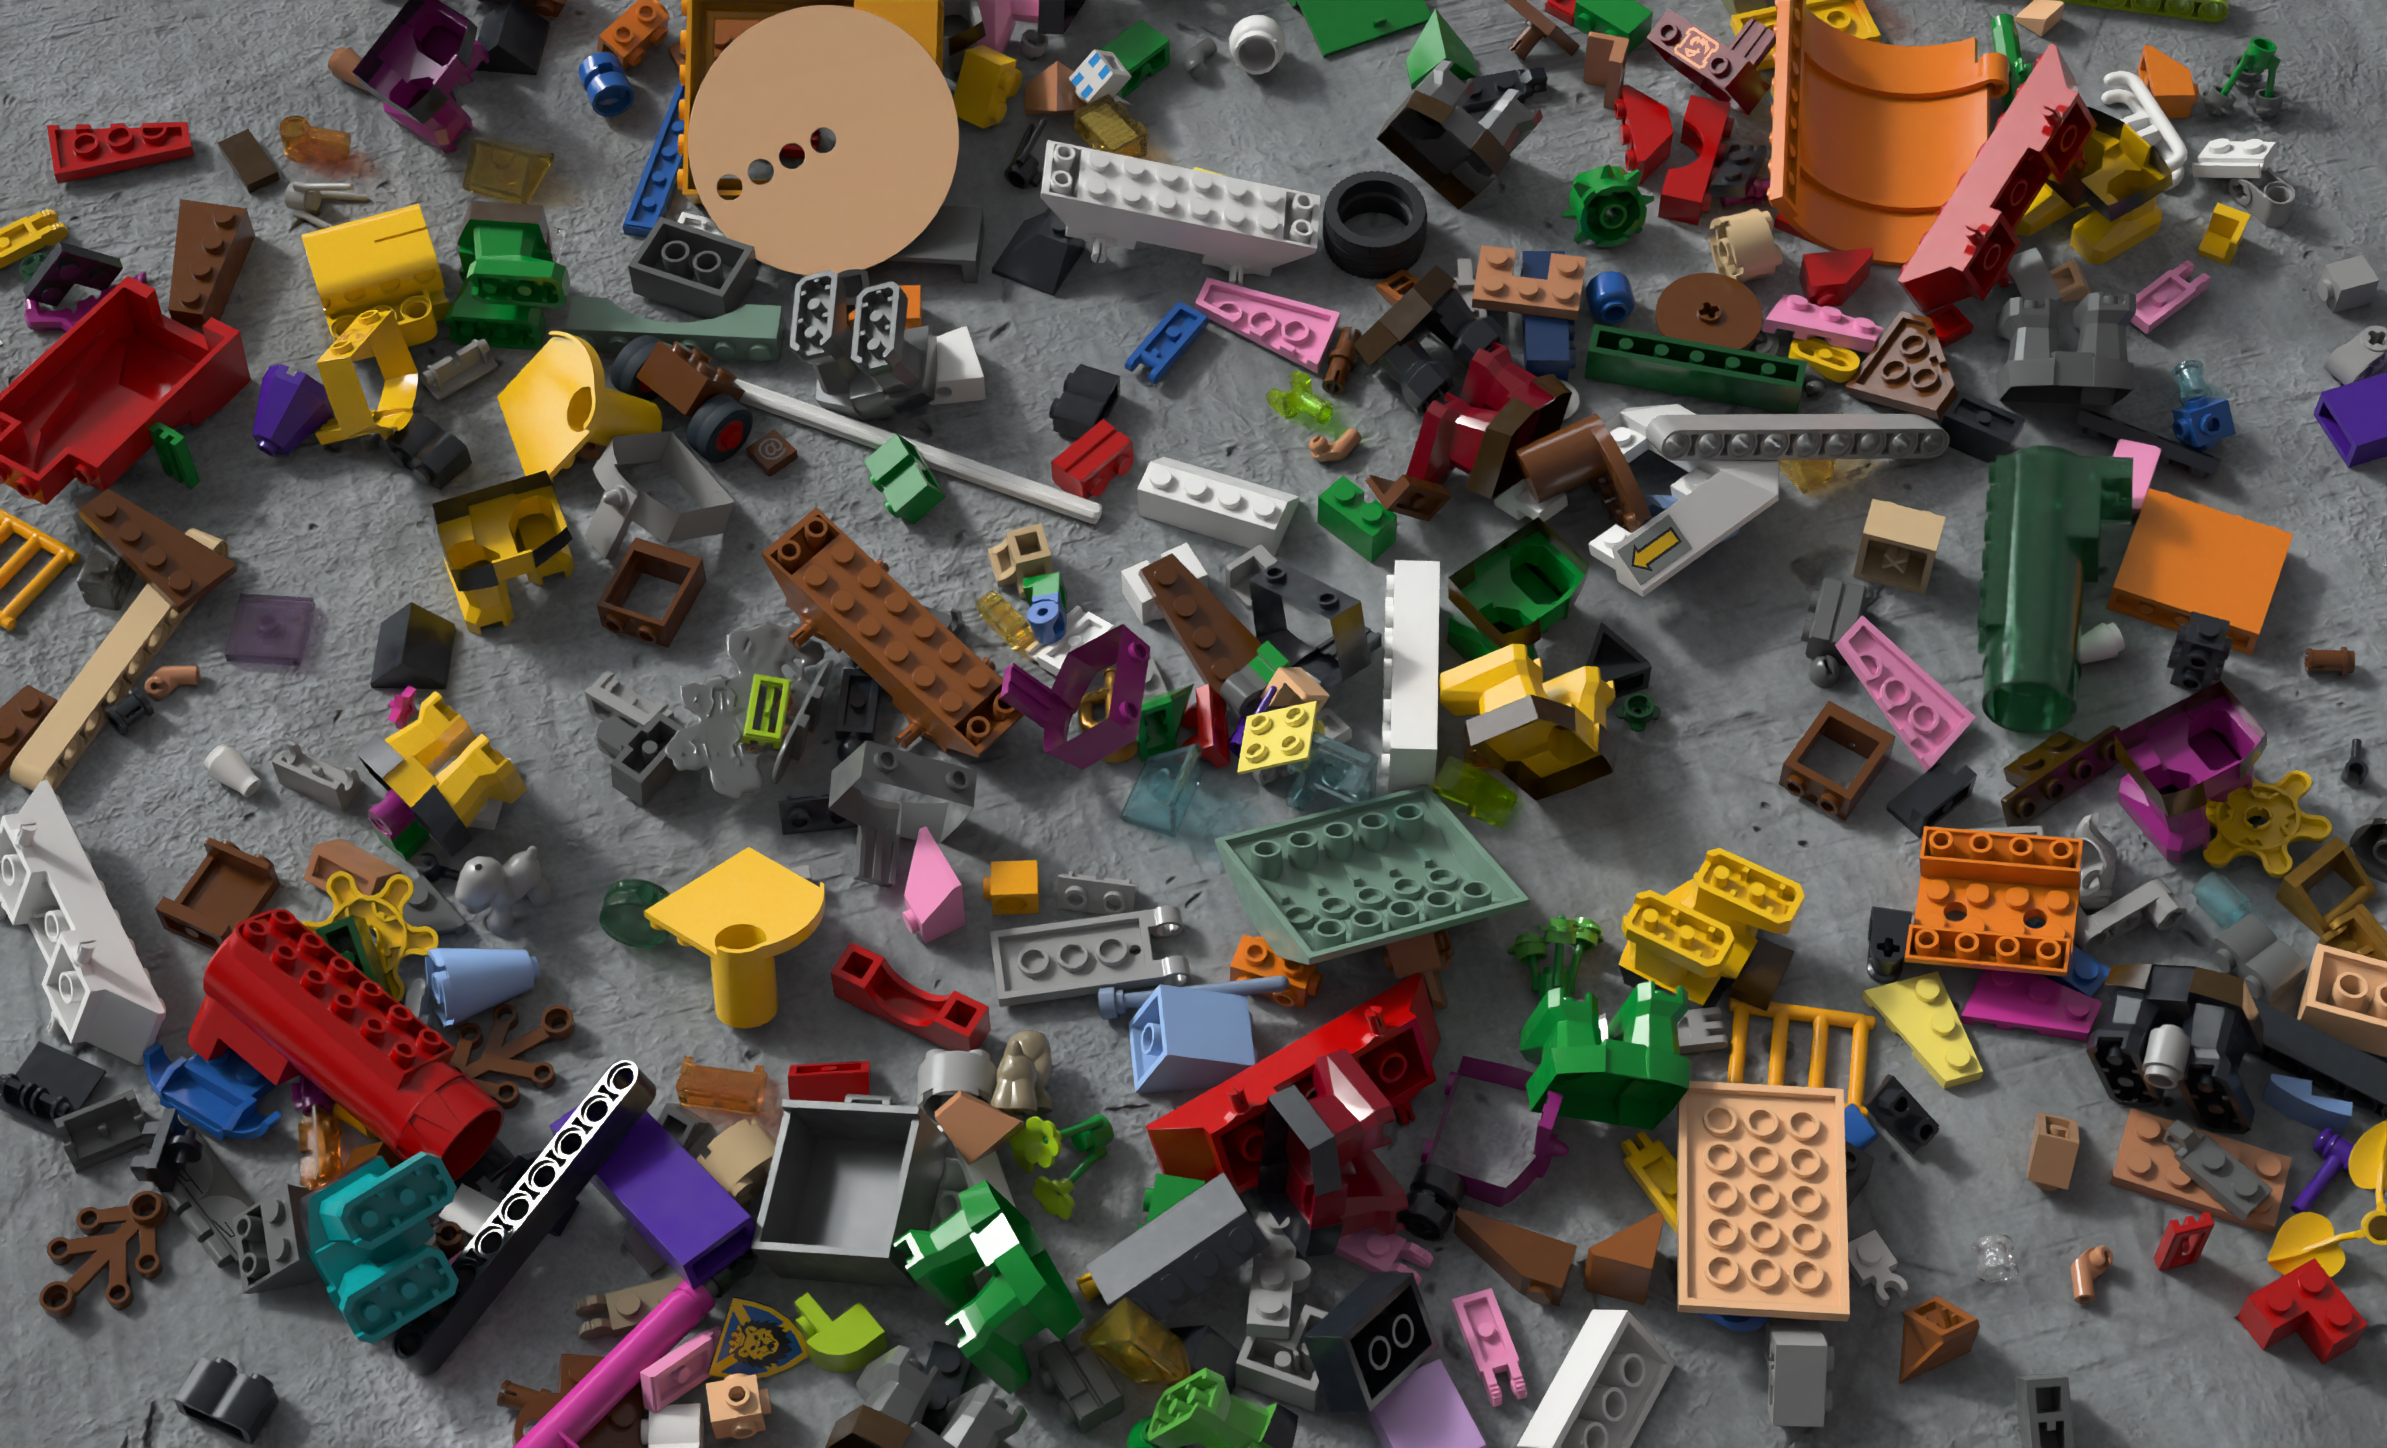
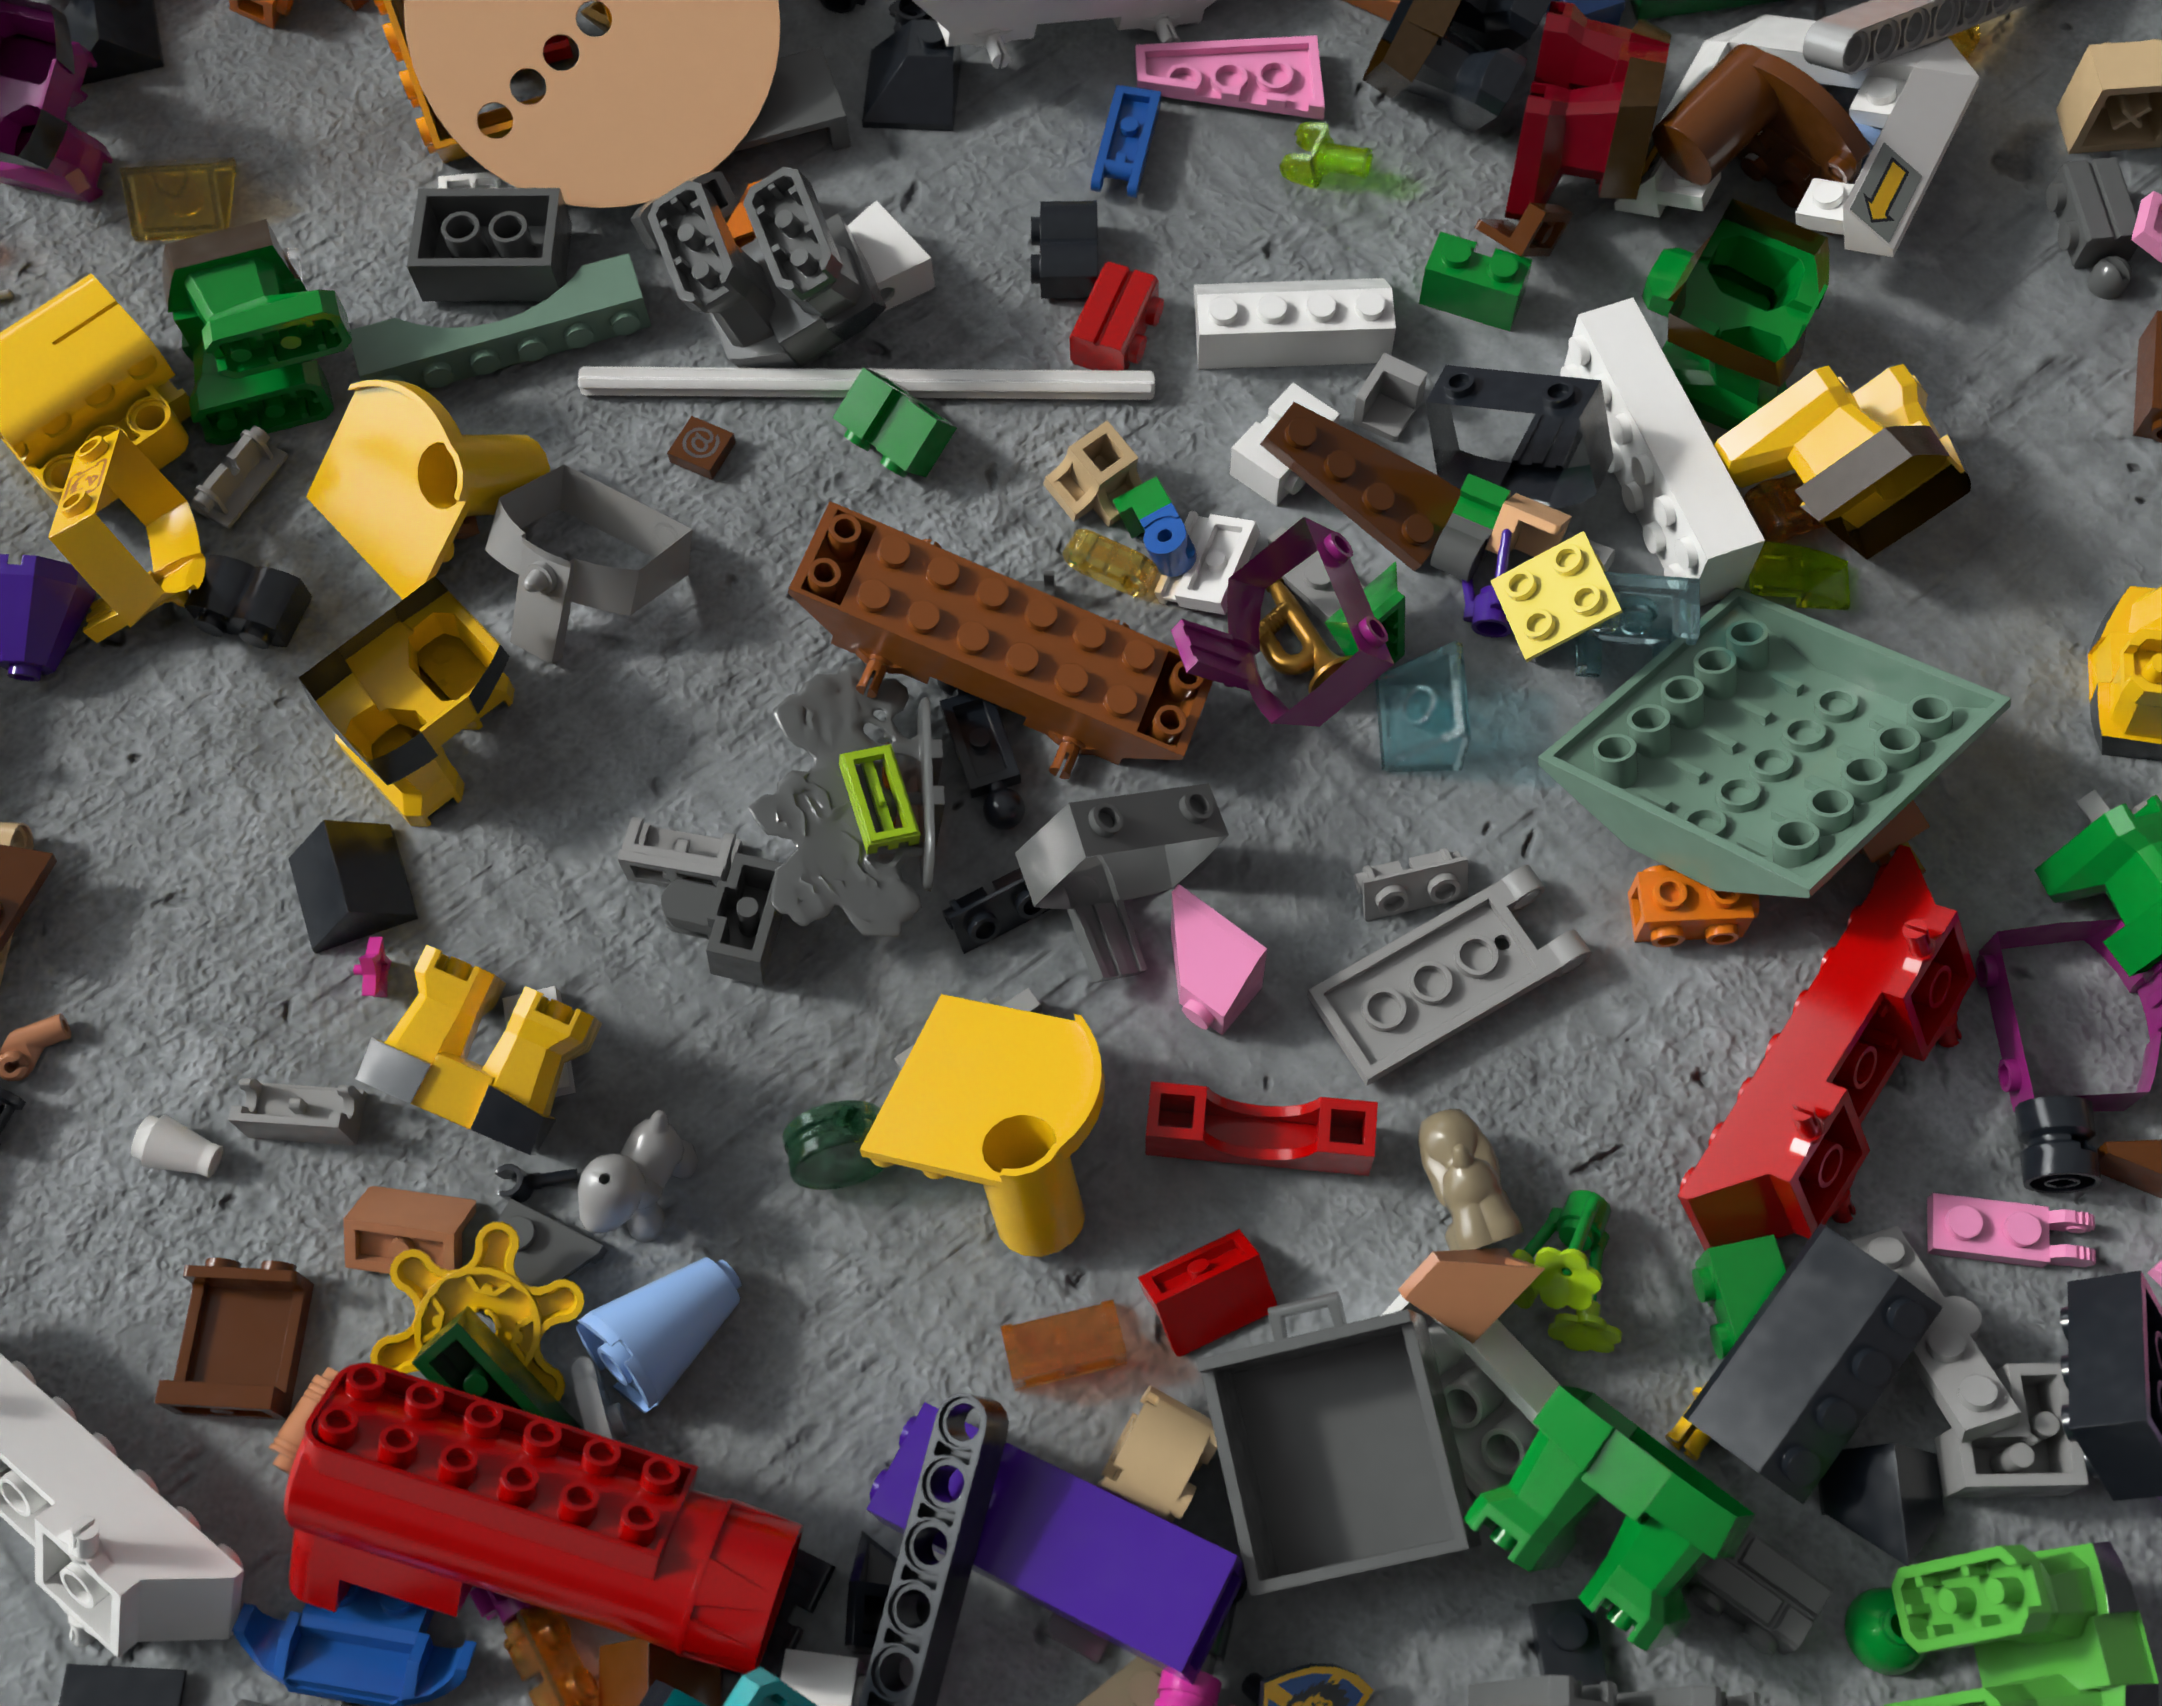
camera: 20 degrees left, 10 degrees up
clear purple plate [224,593,315,666] -> none
leg [368,789,431,862] -> none
reddish brown plant [449,1004,575,1109] -> none
blue wheel [578,52,634,117] -> none
reddish brown window [597,537,707,648] -> none
brick [611,335,753,463] -> none
blue tile [623,80,685,237] -> none
dark grey slope [657,1103,709,1152] -> none
lime brick [794,1292,888,1373] -> none
light grey brick [916,1049,997,1127] -> none
light orange brick [983,860,1039,915] -> none
clear yellow slope [1079,1297,1192,1385] -> none
sand blue piece [1098,976,1290,1020] -> none
light blue slope [1128,984,1258,1094] -> none
red tile [1173,684,1231,769] -> none
dark red piece [1257,1049,1409,1257] -> none
nougat arm [1309,428,1362,462] -> none
reddish brown pin [1322,327,1362,395] -> none
plant [1507,915,1604,1001] -> none
black slope [1586,622,1652,699] -> none
dark green plate [1615,692,1661,732] -> none

